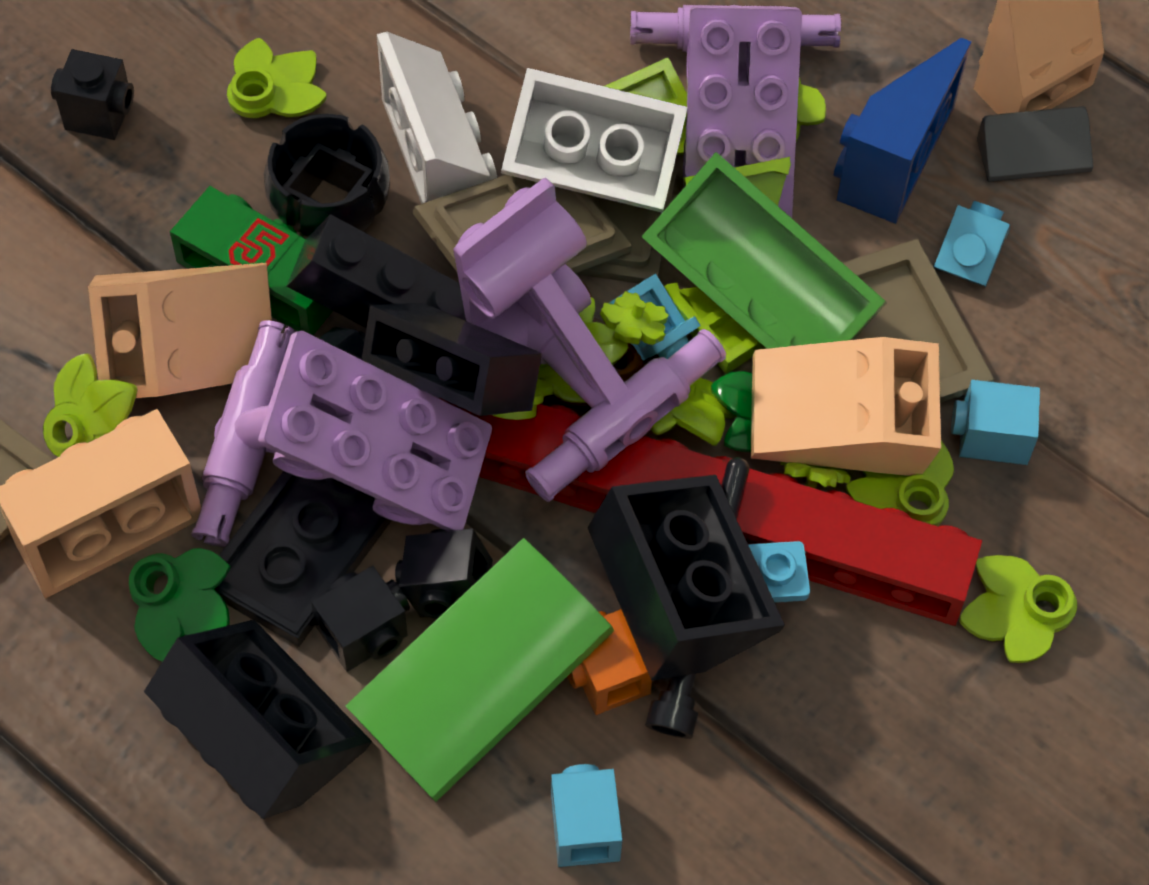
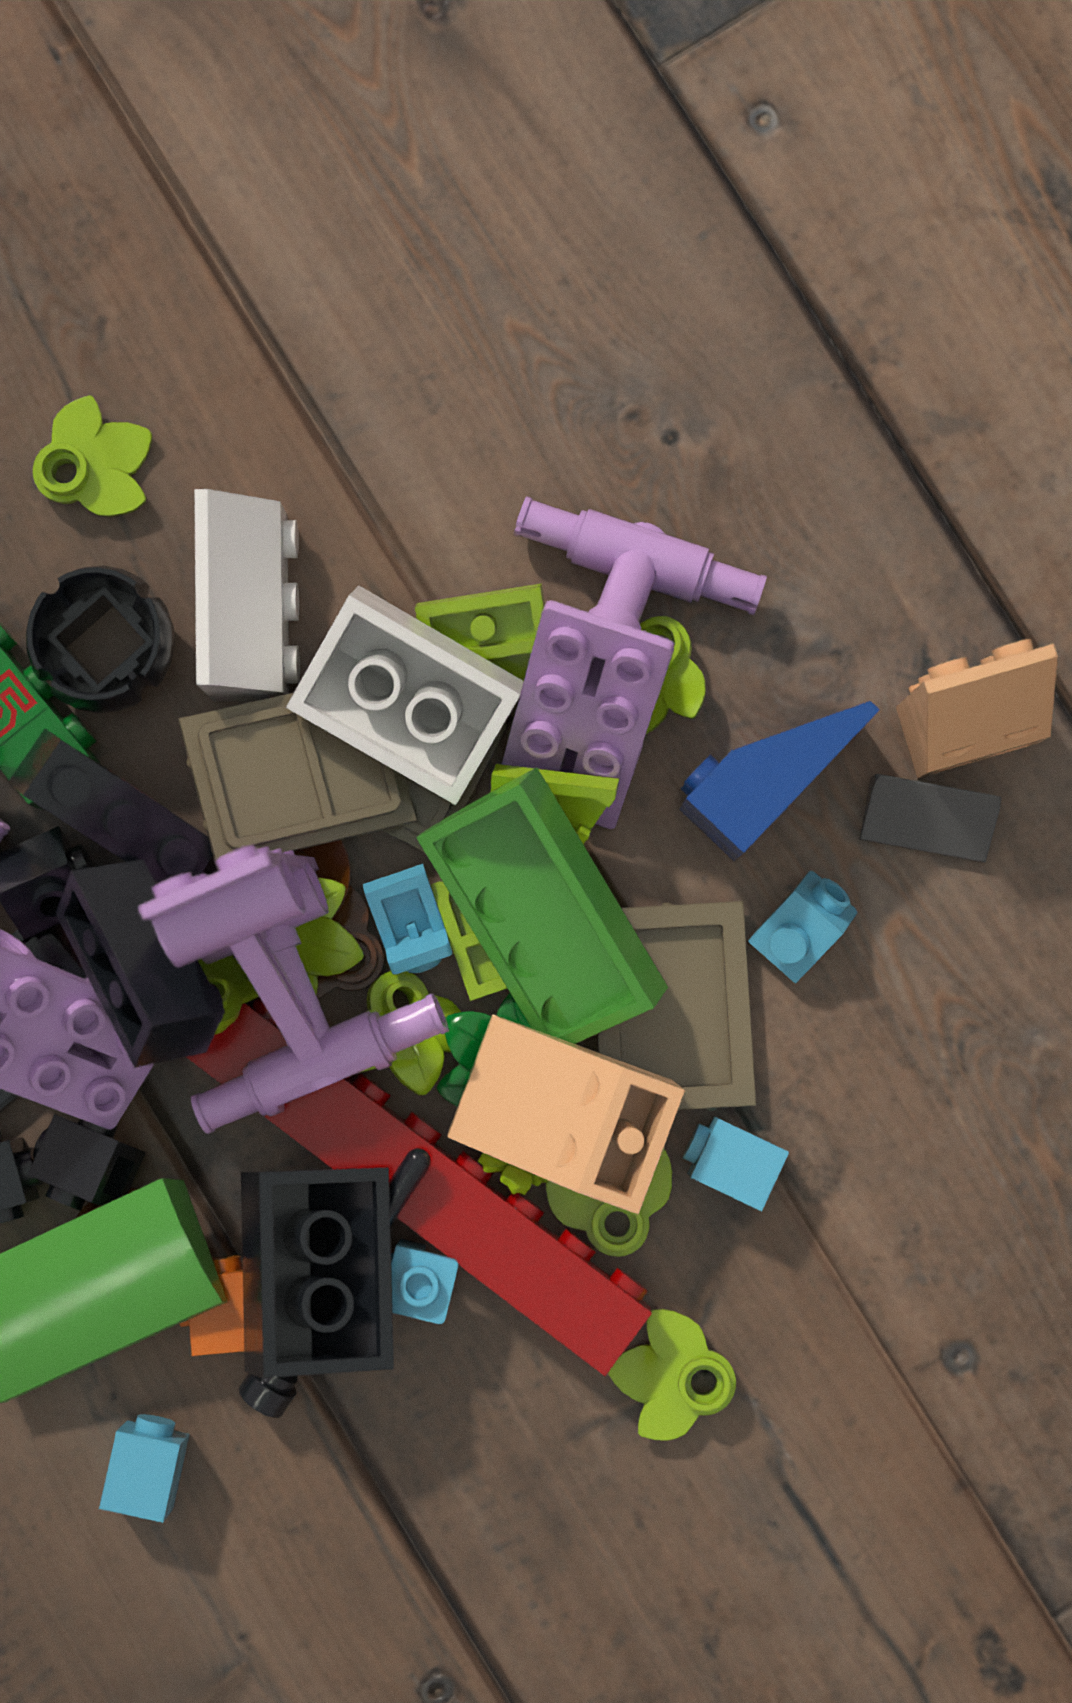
camera: 25 degrees right, 25 degrees up
lime plant [600,291,669,345] -> none

